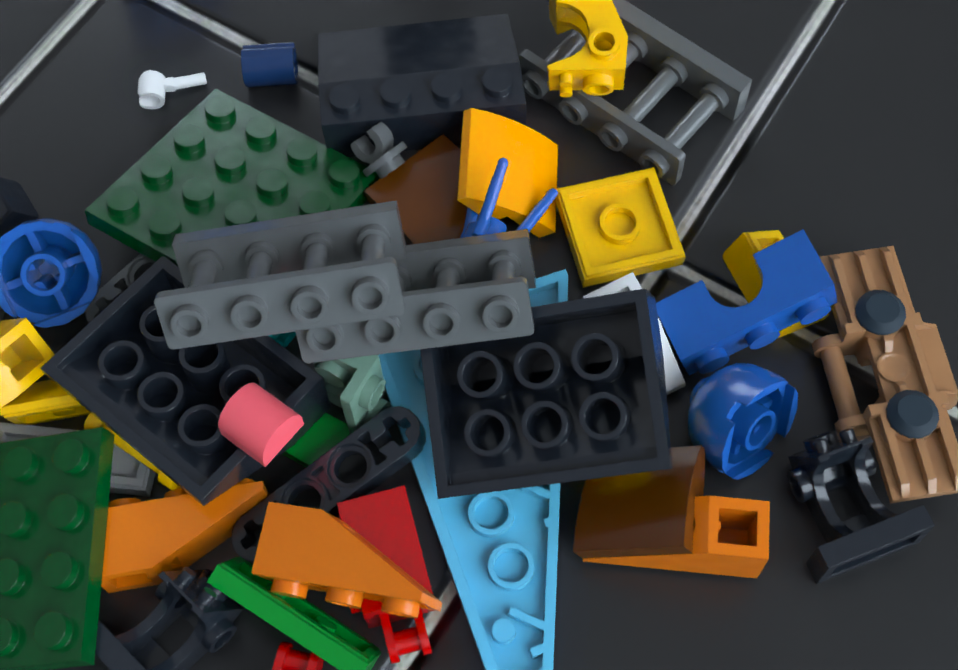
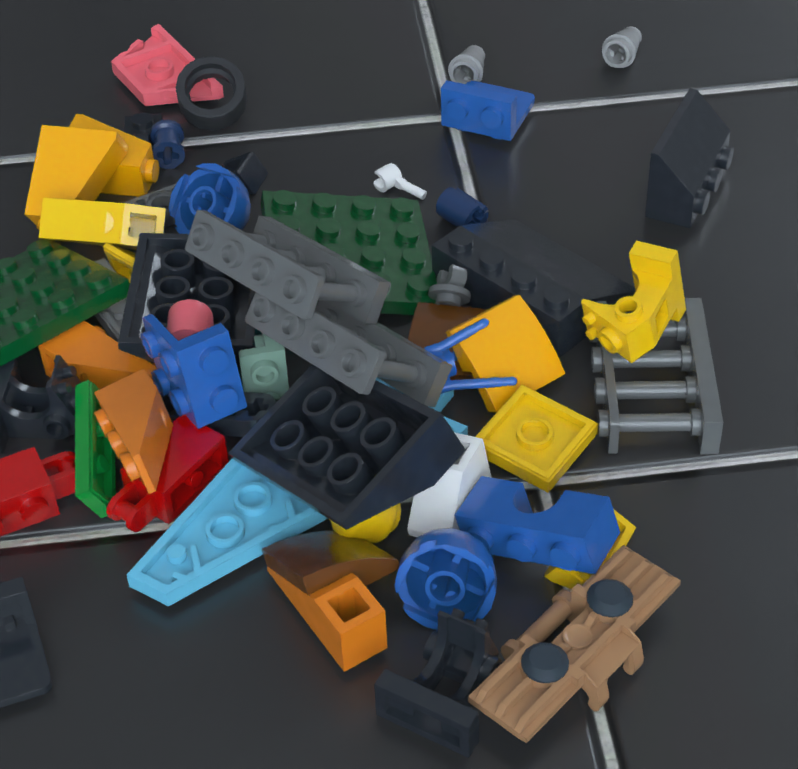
camera: 50 degrees right, 20 degrees down
none -> blue bracket [141,314,247,429]

